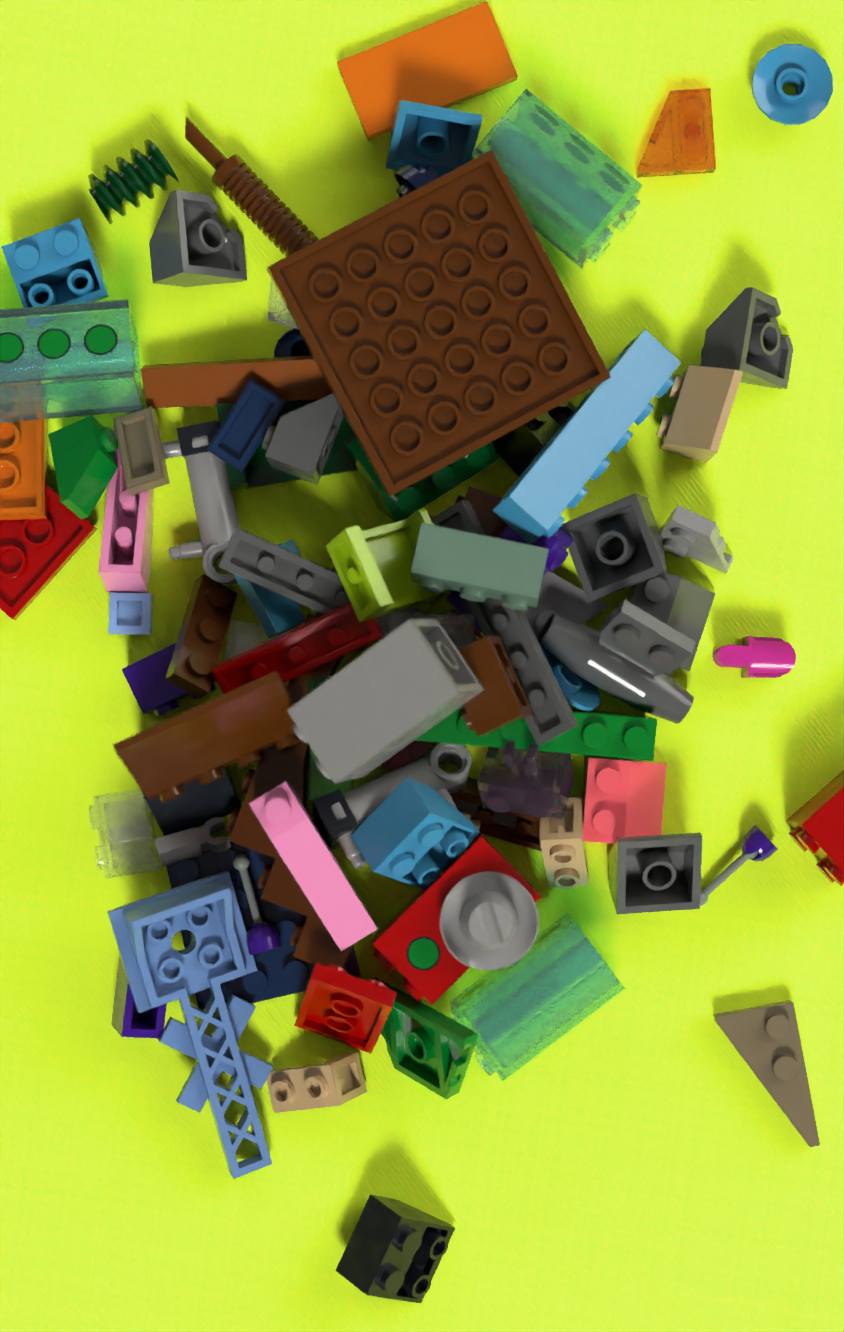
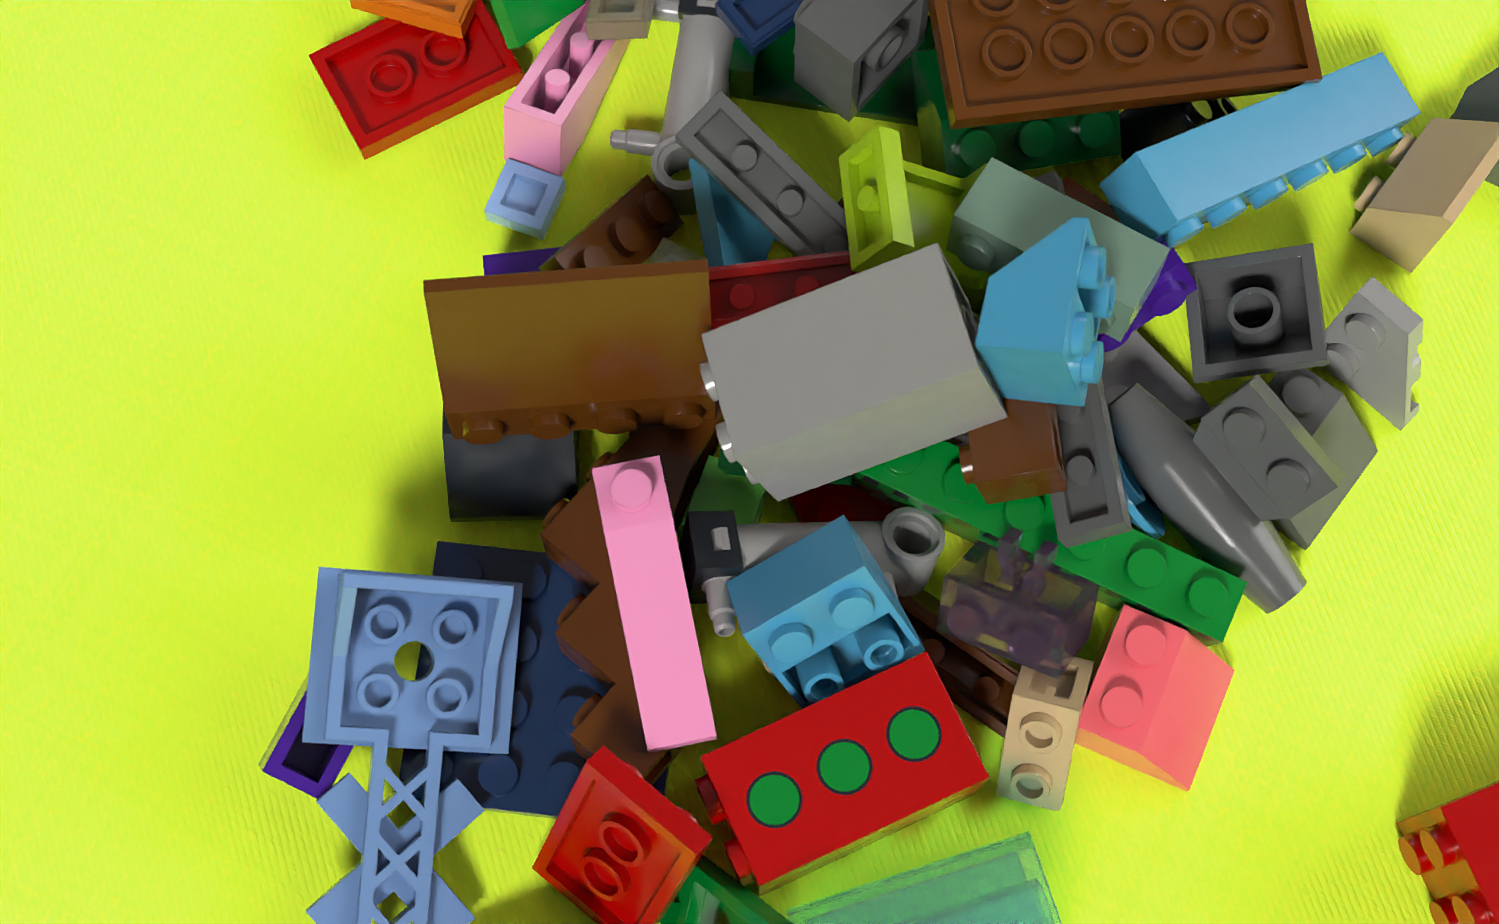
camera: 20 degrees right, 15 degrees down
clear brick [89,789,160,879] -> none
light grey bar [154,817,231,867] -> none
hinge [233,854,282,955] -> none
light grey hat [440,872,539,970] -> none
dark grey slope [609,832,702,914] -> none
hinge [700,825,778,906] -> none
dark pink arm [712,635,796,678] -> none
none -> dark azure slope [975,217,1116,407]

